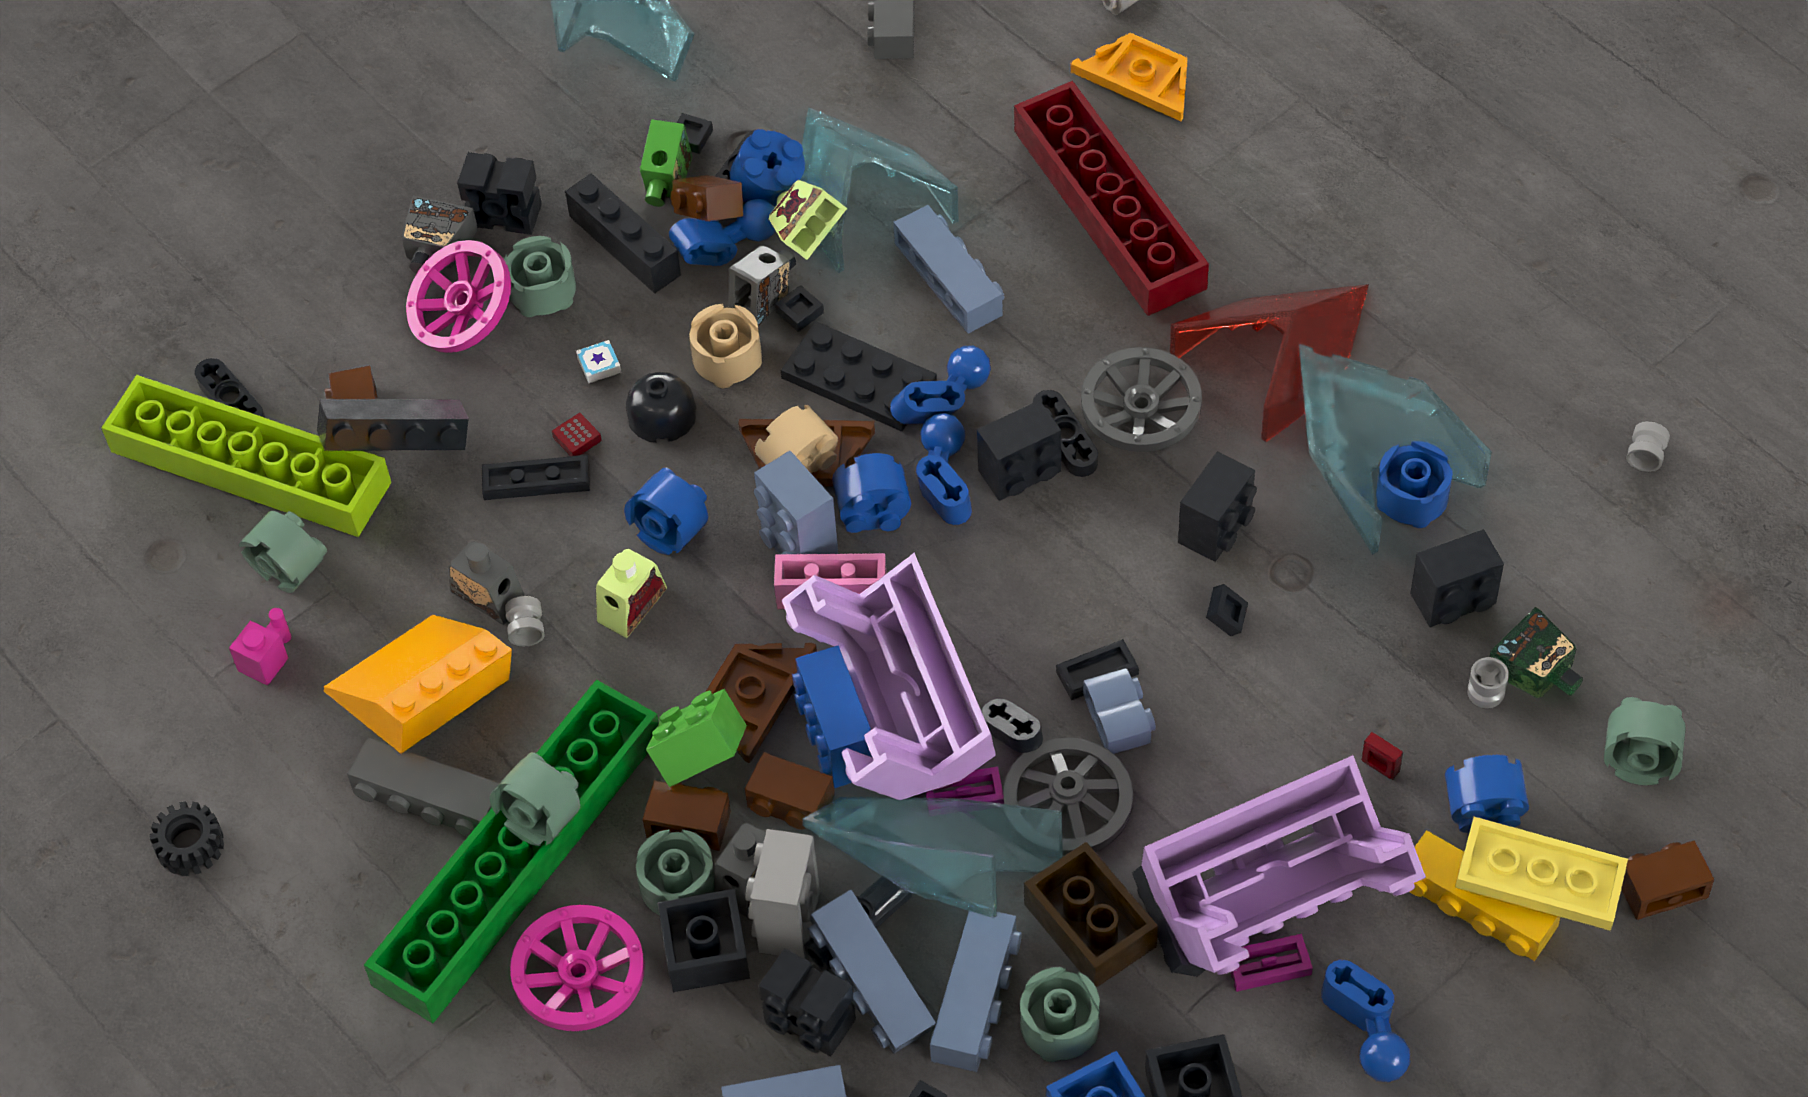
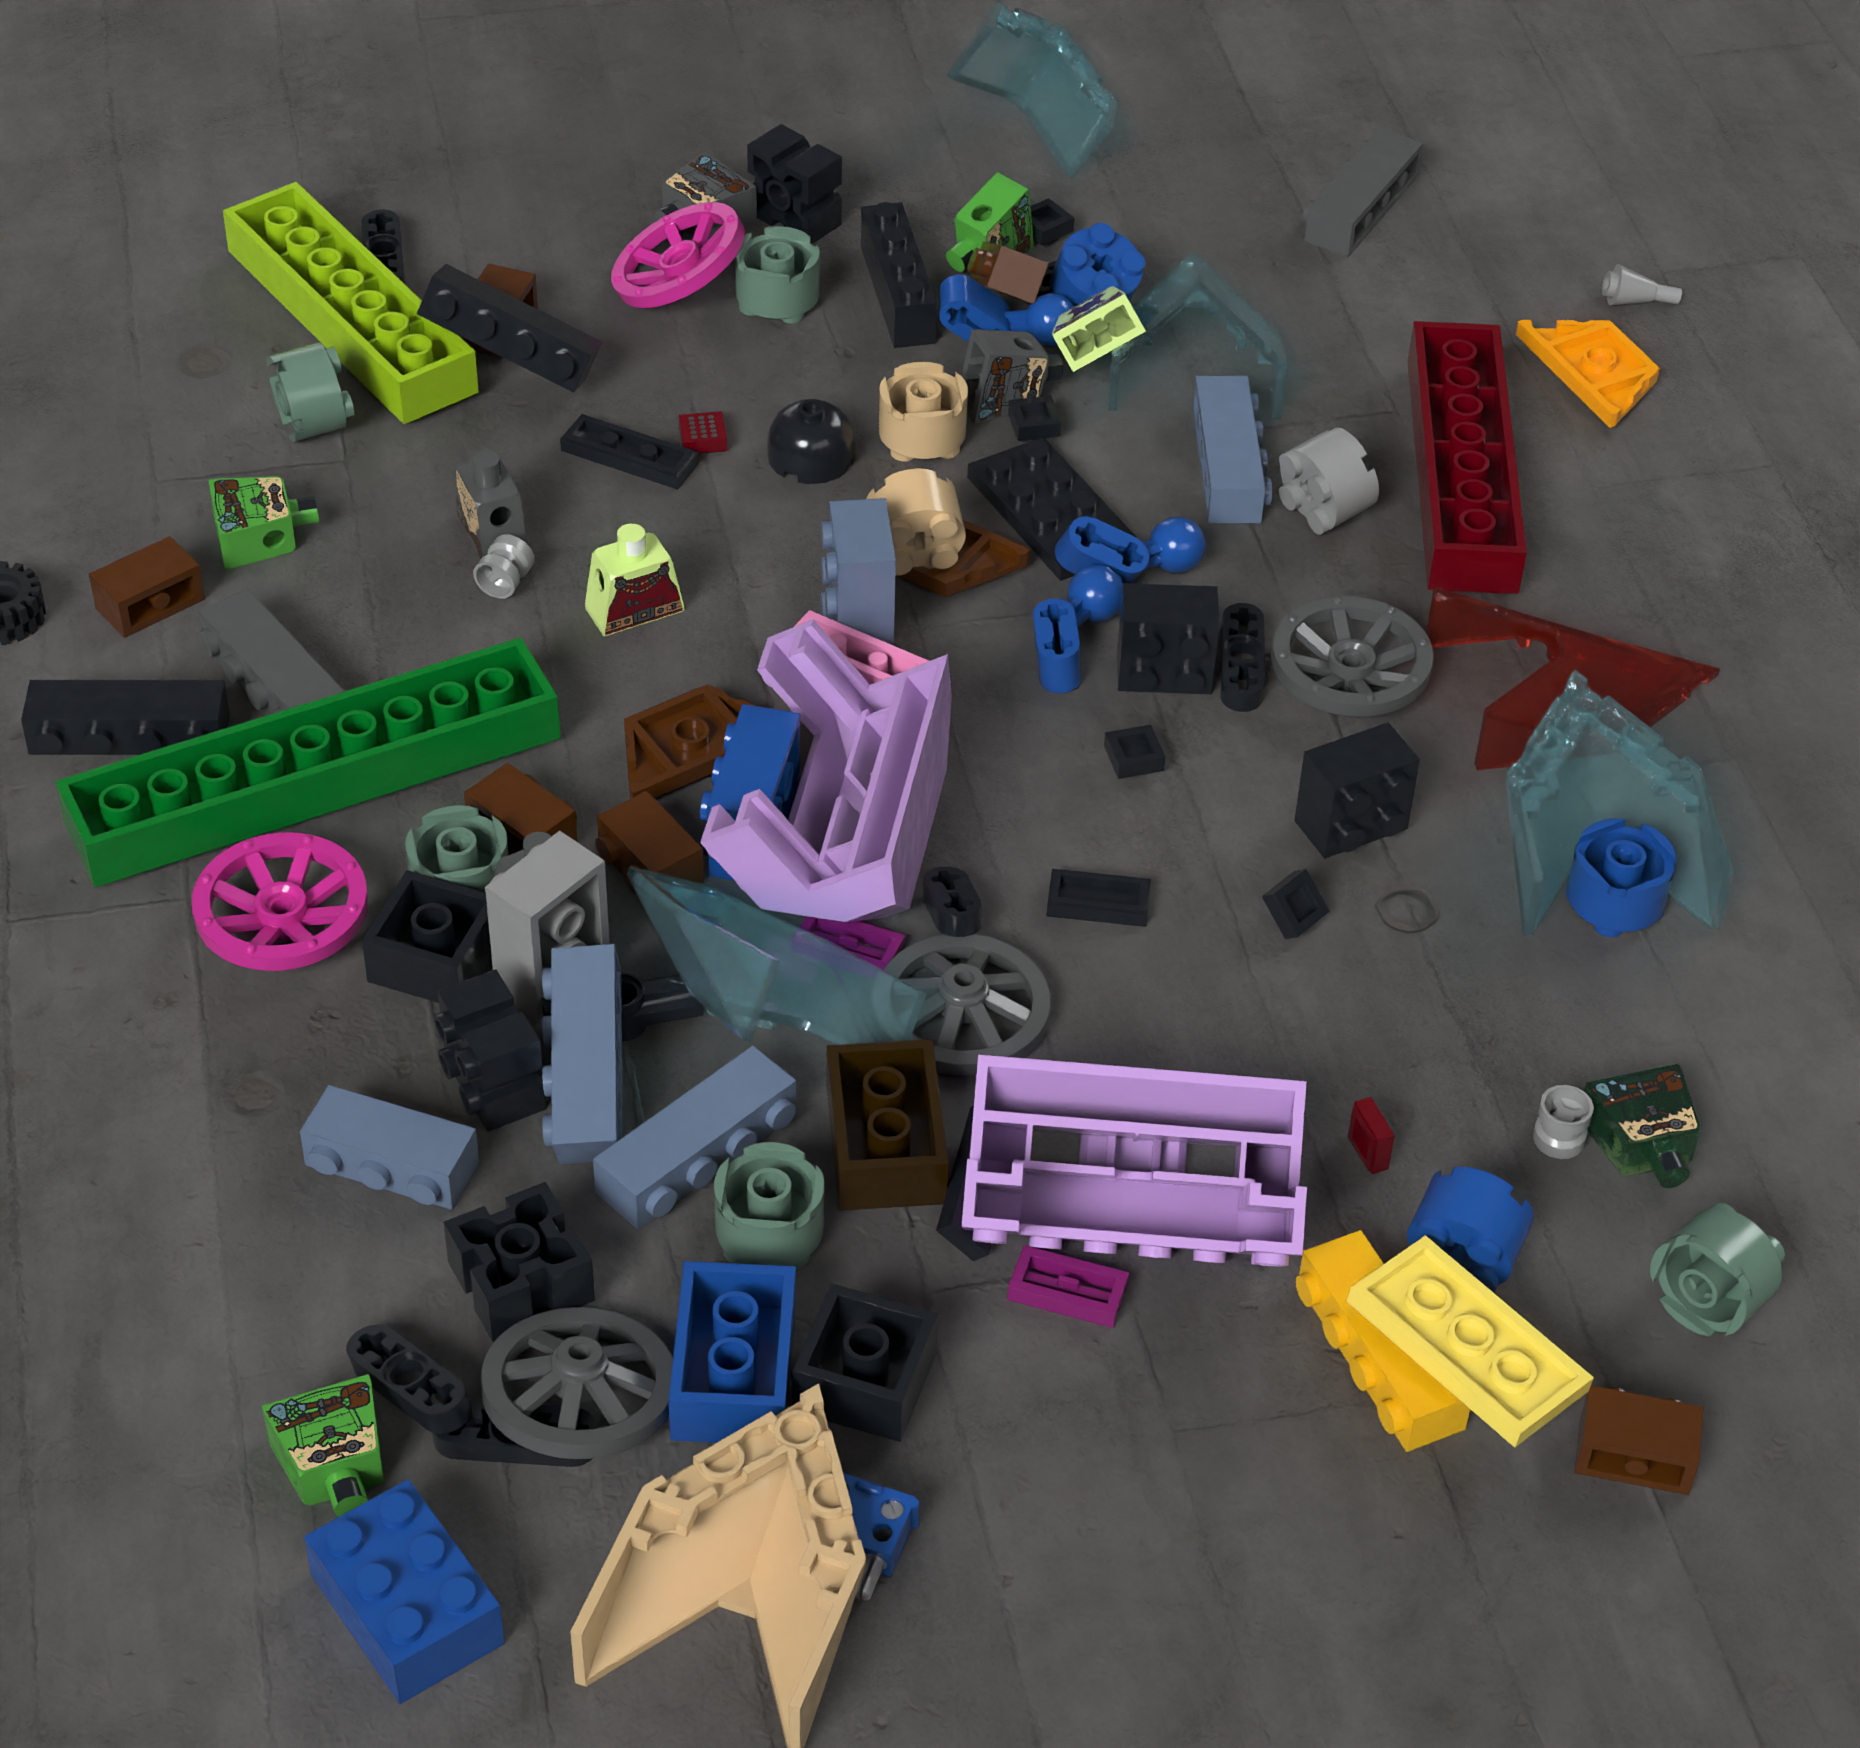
camera: 25 degrees right, 10 degrees down
dark pink brick [229,608,292,686] -> none
light orange slope [324,615,512,754] -> none
sand green brick [490,752,580,846] -> none
white tile [576,340,621,384] -> none
blue brick [624,468,708,555] -> none
bright green brick [646,689,747,787] -> none
blue brick [832,453,911,533] -> none
sand blue brick [1083,668,1156,754] -> none
blue beam [1321,960,1410,1082] -> none
black brick [1410,529,1504,627] -> none
none -> black brick [21,680,230,755]
none -> reddish brown brick [89,536,205,638]
none -> bright green torso [208,476,319,570]
none -> black plate [1104,725,1166,779]
none -> light grey brick [1279,427,1379,535]

